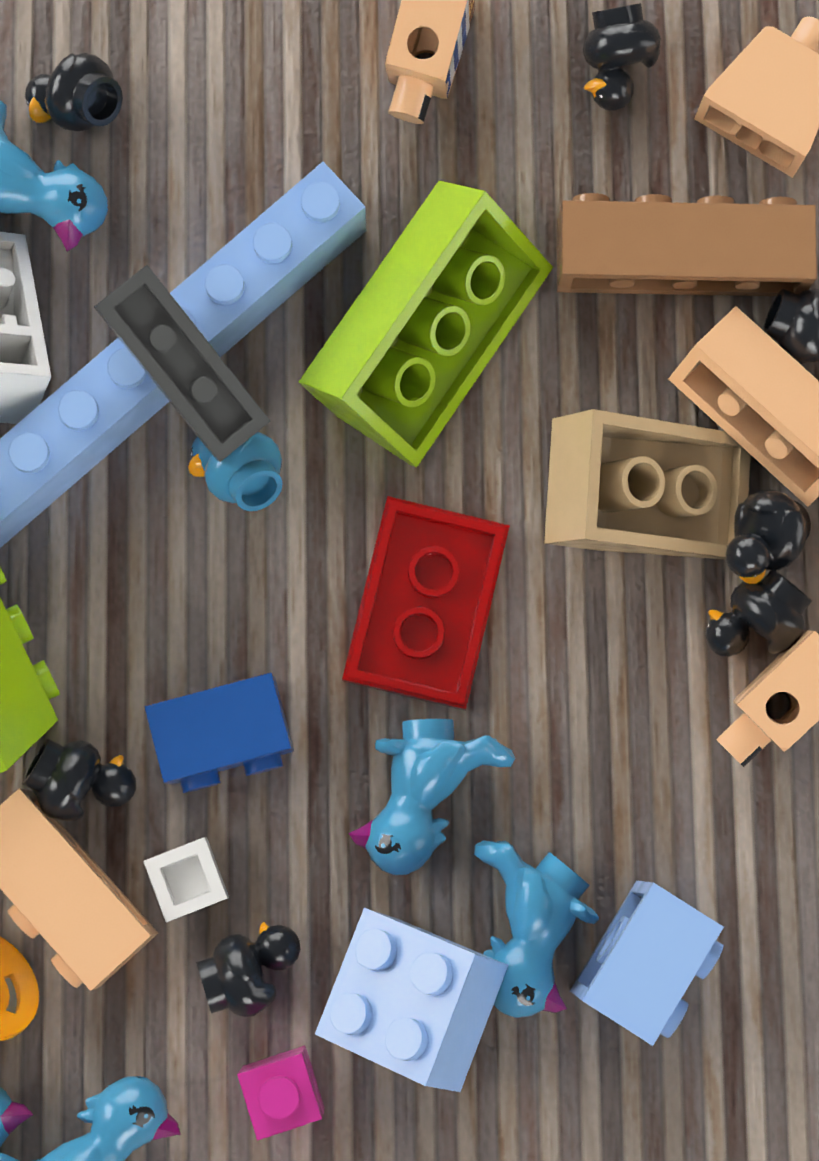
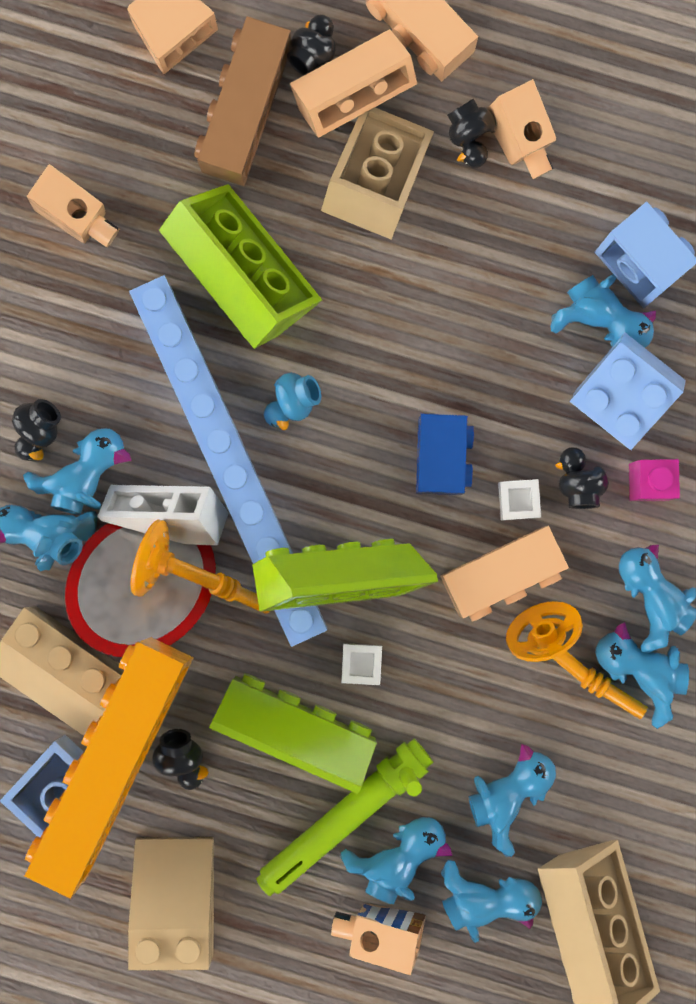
camera: 75 degrees left, 5 degrees up
black animal [22,738,136,821] -> none
dark grey plate [94,265,270,462] -> none
red tile [342,496,510,711] -> none
dark azure animal [348,719,516,875] -> none
black animal [583,3,661,111] -> none
black animal [725,490,811,584] -> none

